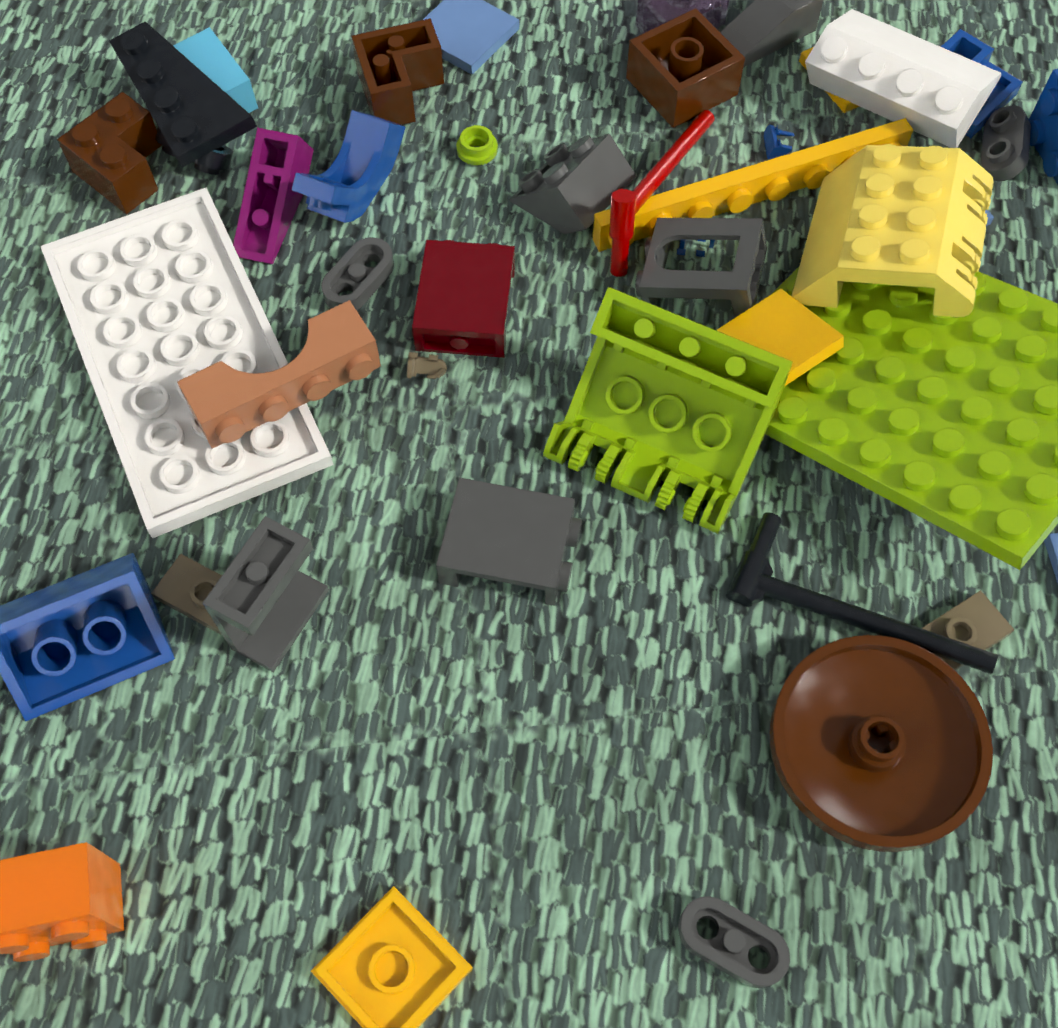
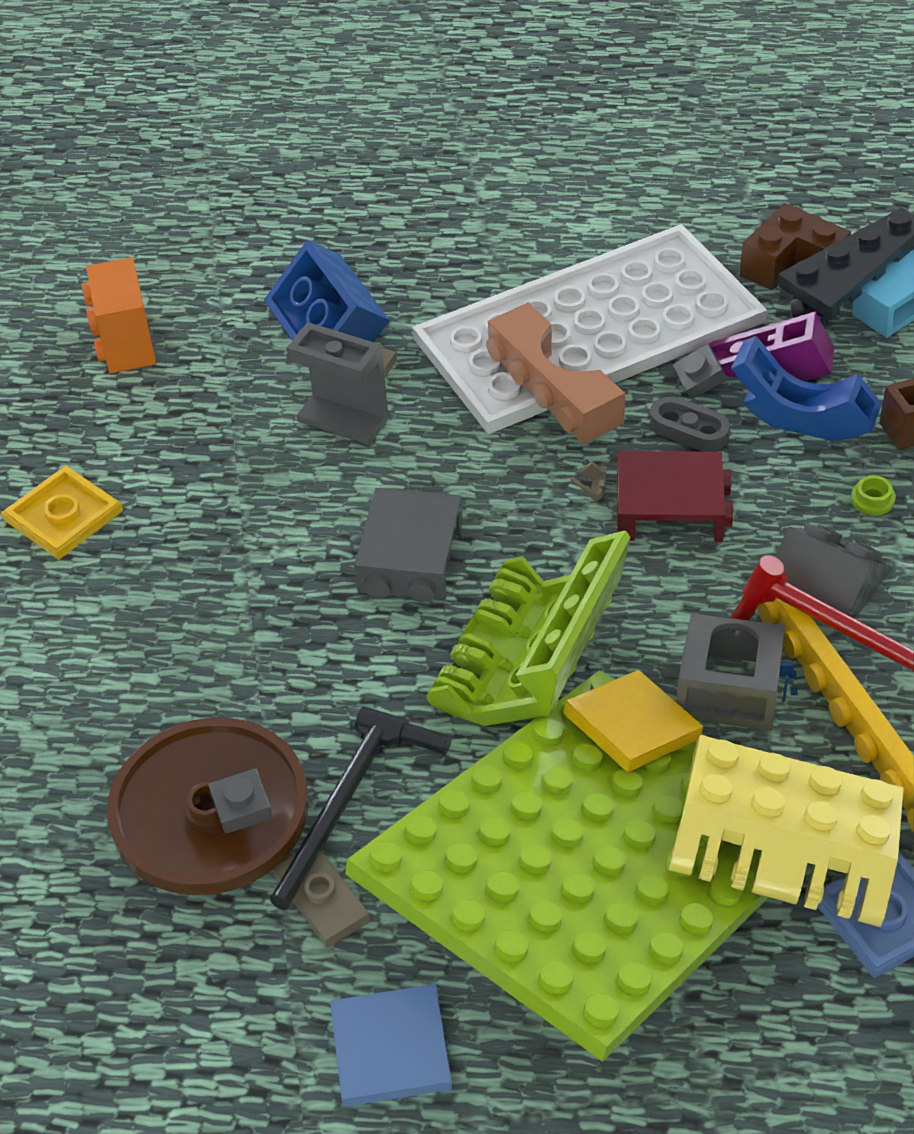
camera: 90 degrees right, 15 degrees down
dark grey plate [678,896,790,989] -> none
none -> dark grey plate [208,768,273,834]
none -> dark grey plate [673,343,727,398]

